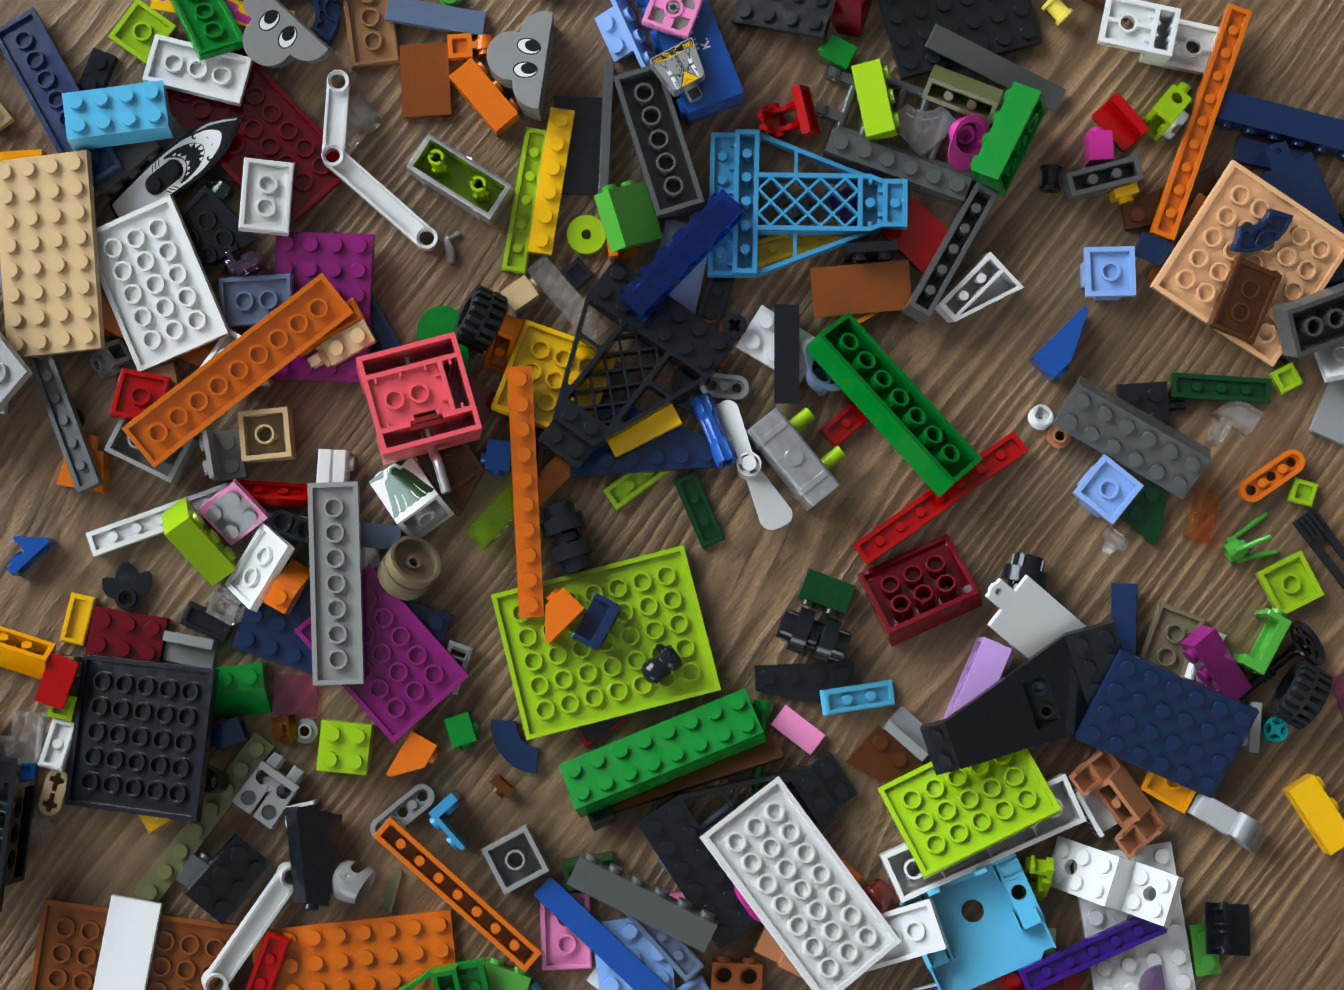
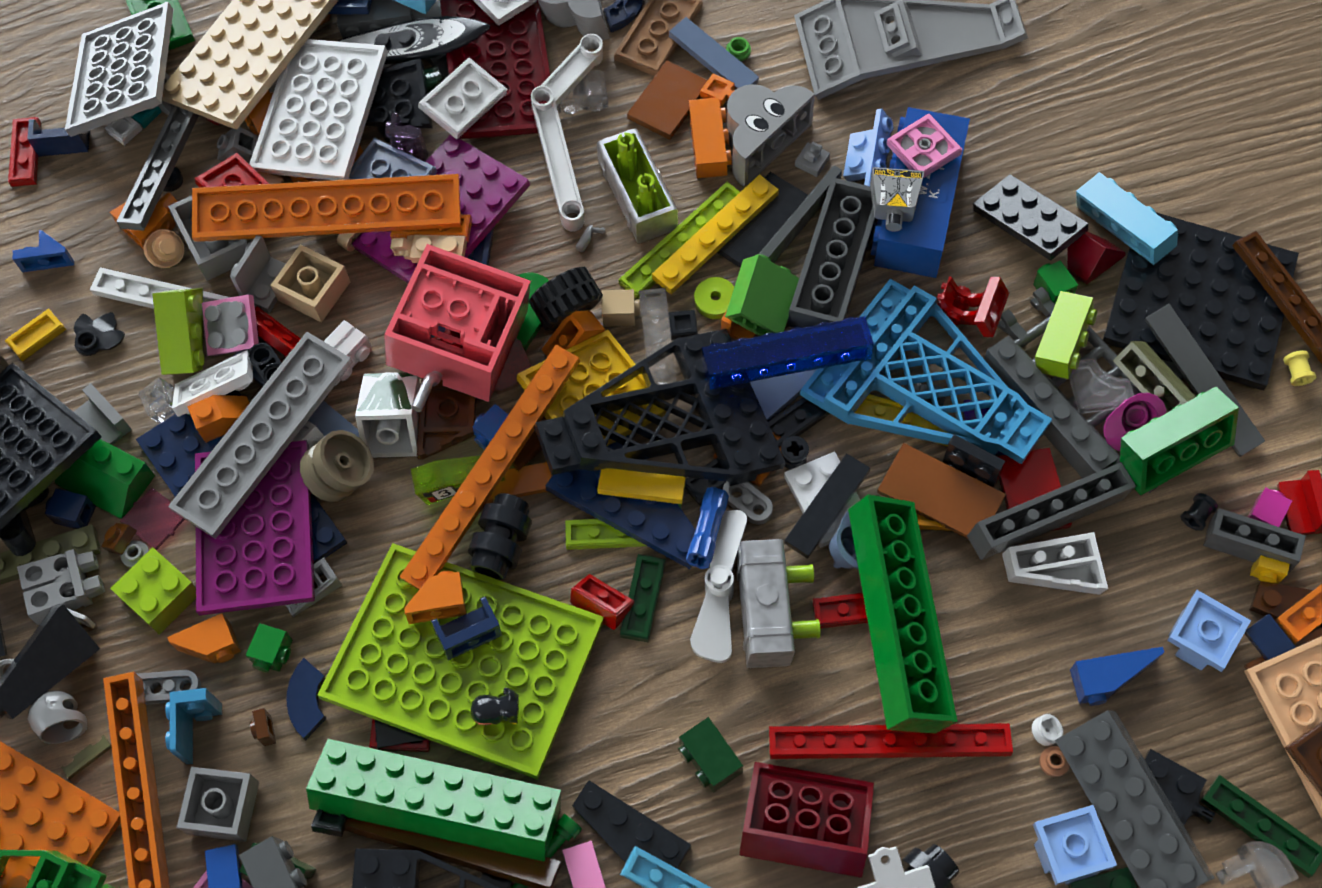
camera: 40 degrees right, 20 degrees down
dark red plate [85,606,170,663] -> none
black tile [179,601,236,644] -> none
black piece [776,607,852,664] -> none
none -> light nougat plate [144,229,185,269]
none -> red slope [570,574,634,630]
none -> light grey tile [795,142,830,177]

